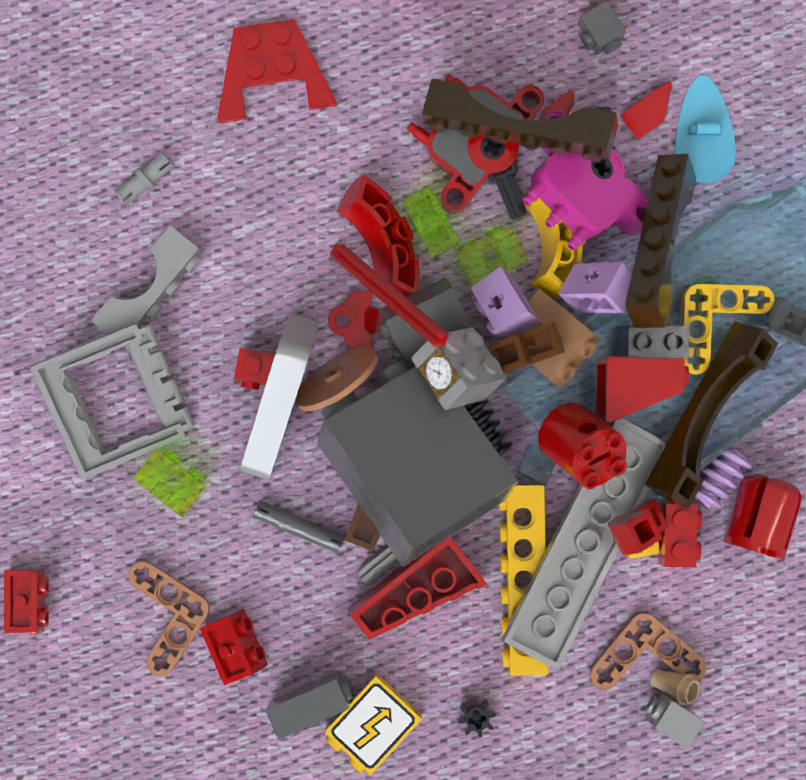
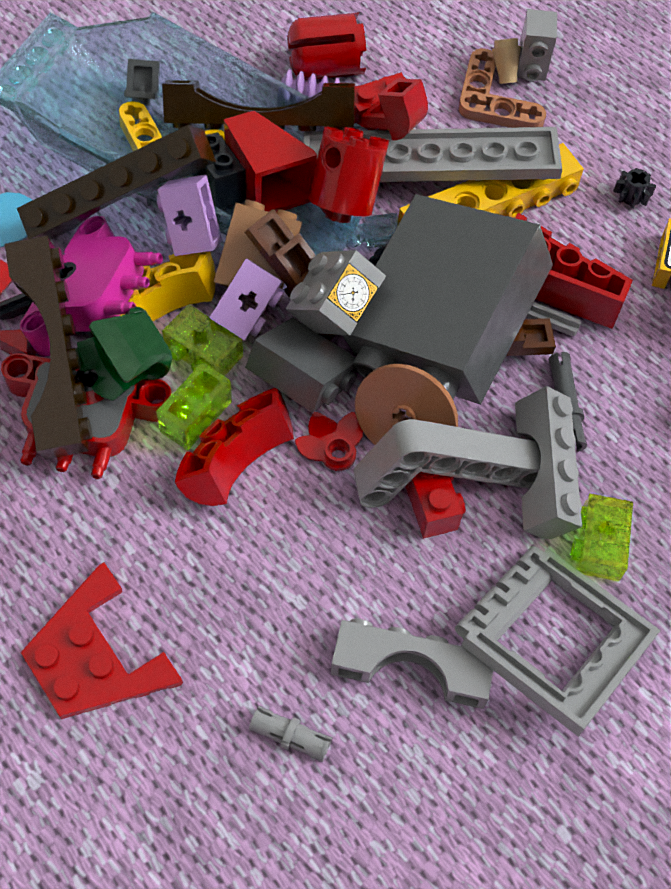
camera: 120 degrees left, 25 degrees down
red axle [330,244,449,347] -> none
none -> dark green piece [77,307,172,401]
none -> light grey arch [515,386,582,539]

